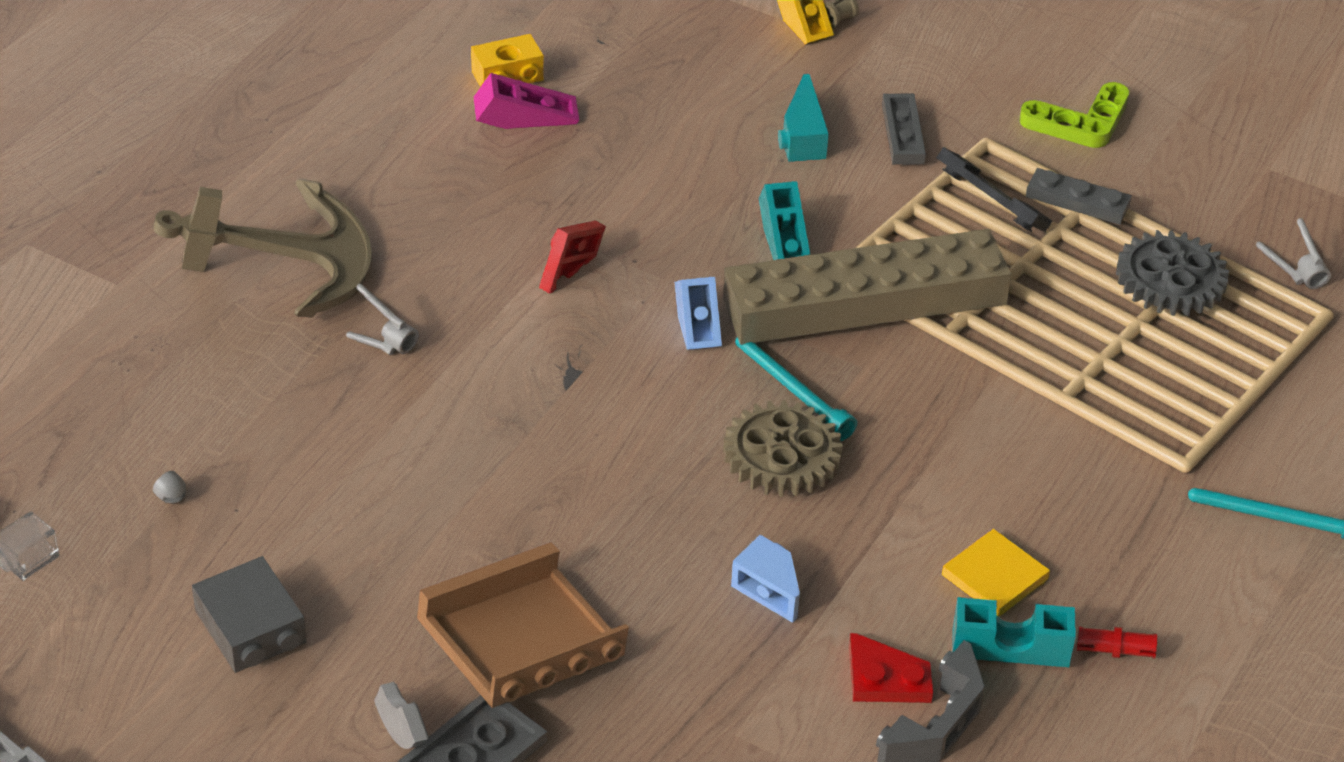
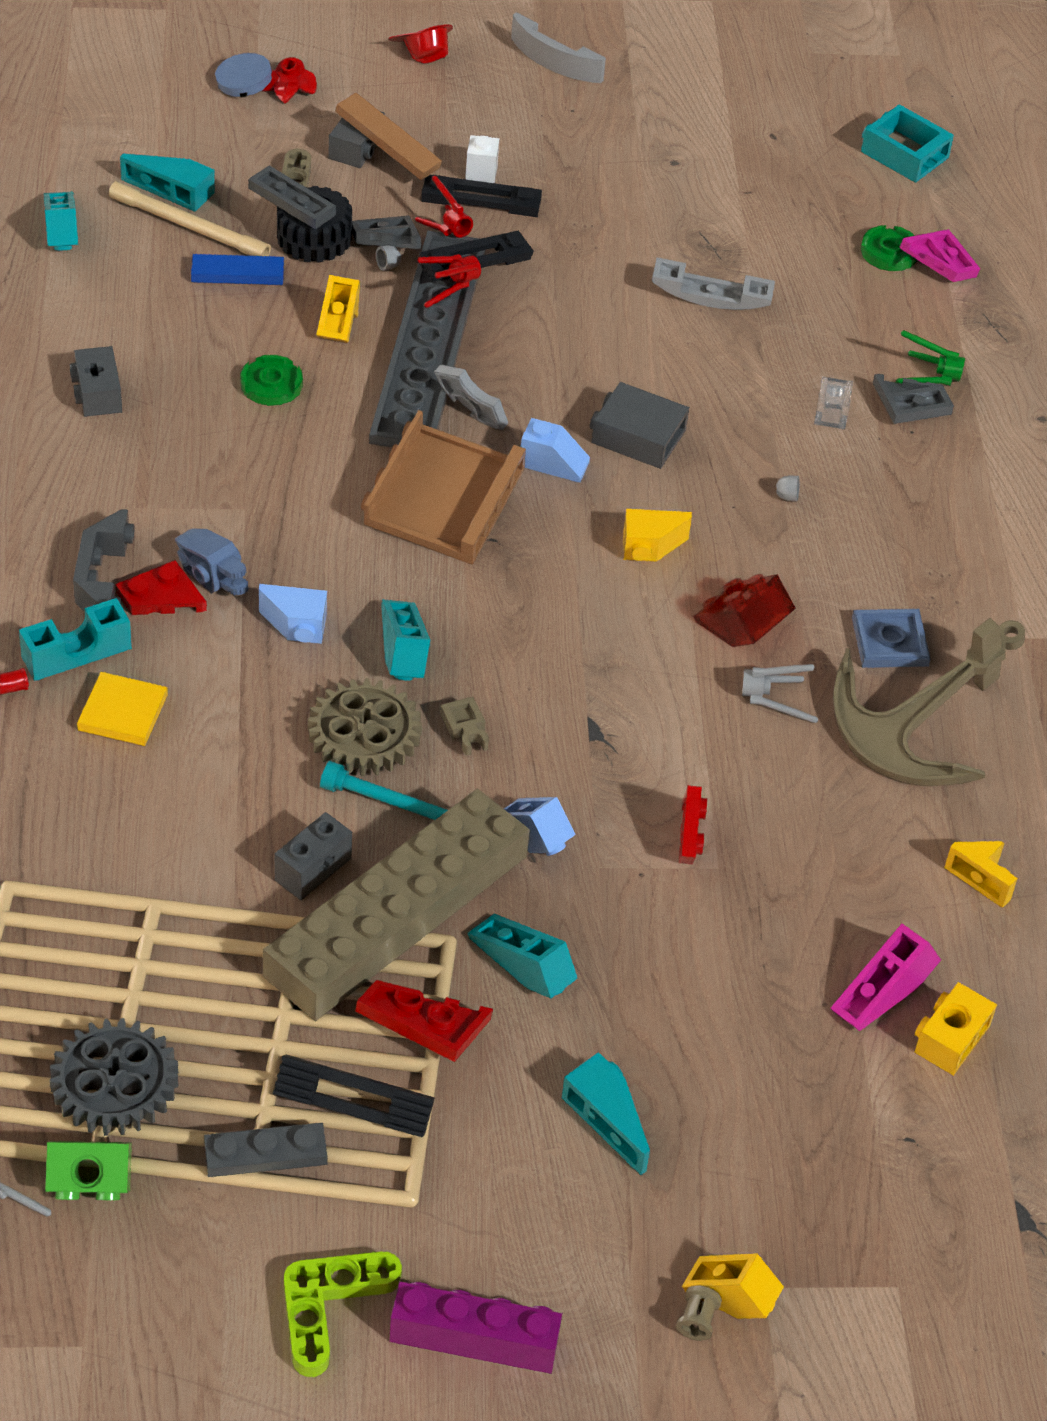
camera: 145 degrees right, 5 degrees up
dark grey plate [882,93,926,165] -> none
none -> bright green brick [45,1141,132,1200]
none -> sand blue hinge [175,528,249,596]
none -> dark grey brick [274,812,352,900]
none -> red wing [355,980,493,1062]
none -> teal slope [381,599,431,681]
none -> magenta brick [389,1281,563,1374]
none -> dark tan plate [440,697,489,756]
none -> light blue slope [521,418,590,483]
none -> yellow slope [623,509,692,562]
none -> clear red slope [693,574,796,647]
none -> sand blue tile [852,609,931,668]
none -> yellow slope [944,841,1018,908]

